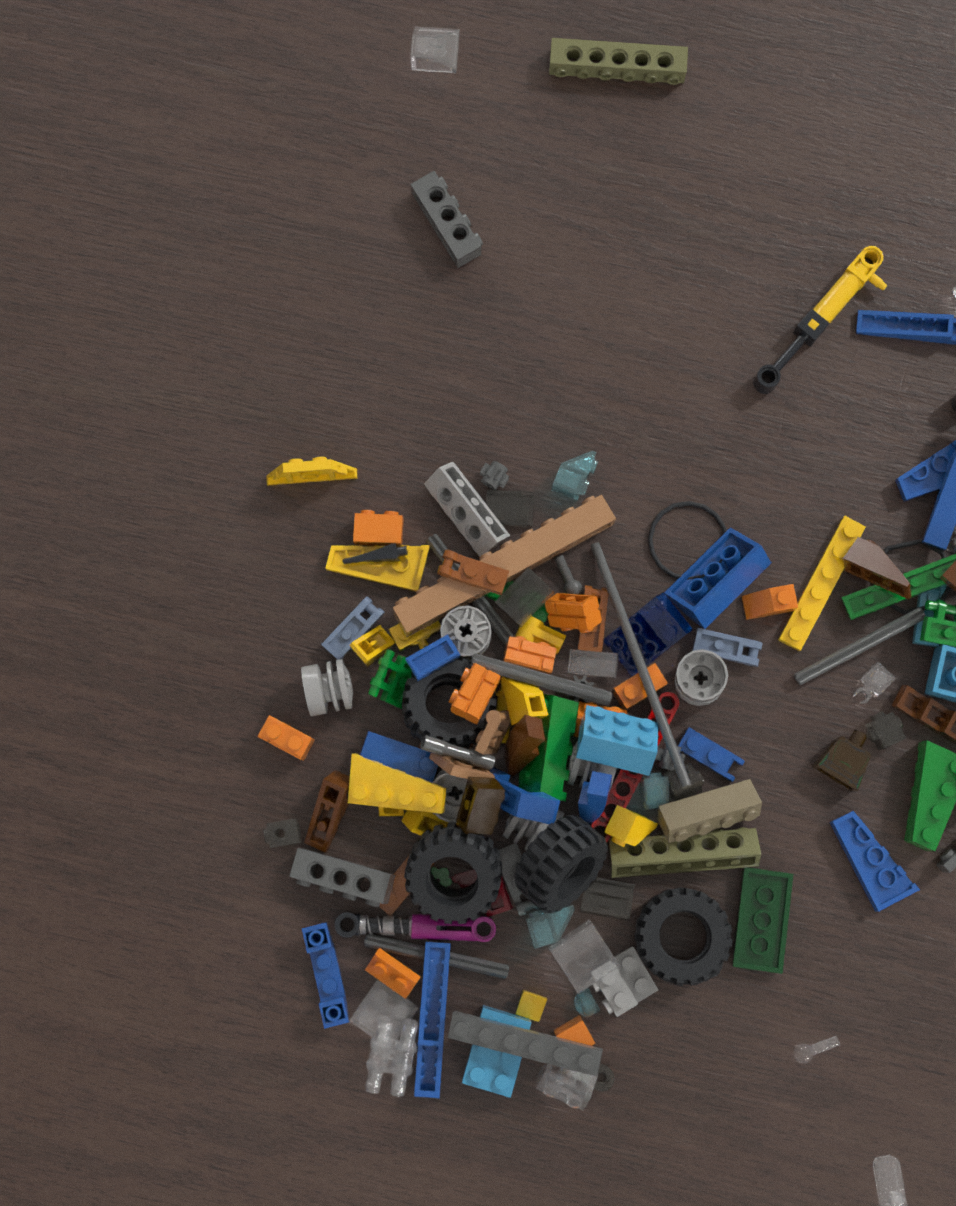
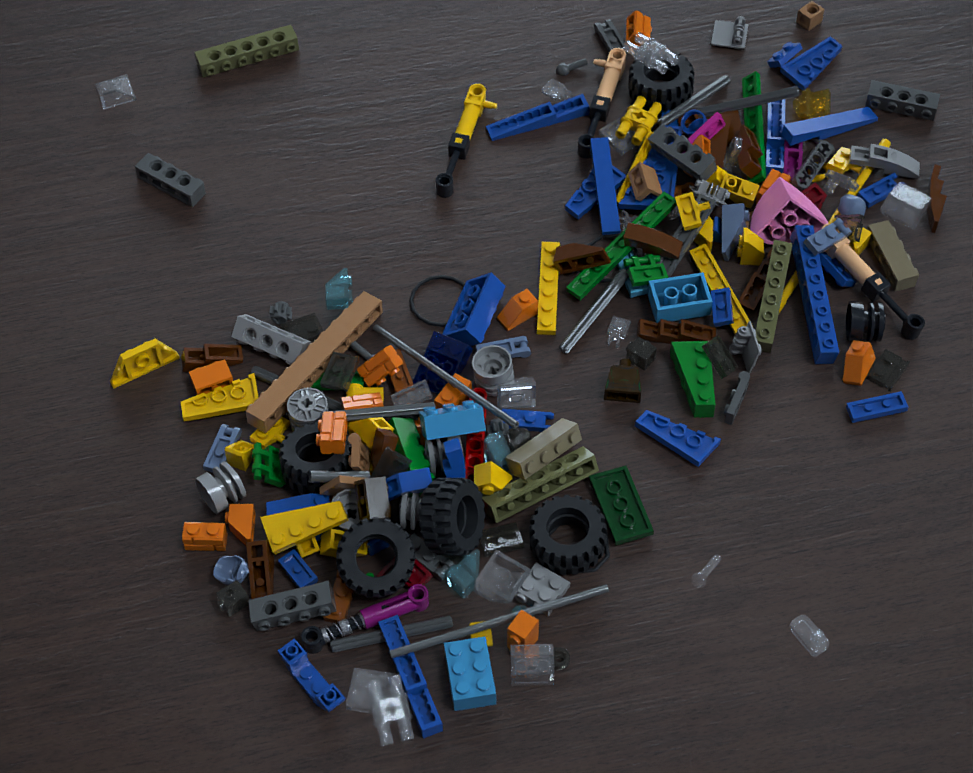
camera: 25 degrees left, 25 degrees down
black piece [342,543,408,564] -> none
orange bracket [365,948,420,999] -> none
blue tile [405,634,461,681] -> none
dark orange plate [437,550,509,595] -> none
dark grey plate [448,1011,603,1077] -> none
none -> reddish brown slope [181,344,243,372]
none -> sand blue hair [213,555,250,586]
none -> orange slope [225,504,256,545]
none -> blue plate [278,549,318,588]
none -> clear smoke plate [370,446,412,478]
none -> dark grey piece [389,584,609,659]
none -> clear slope [497,377,536,410]

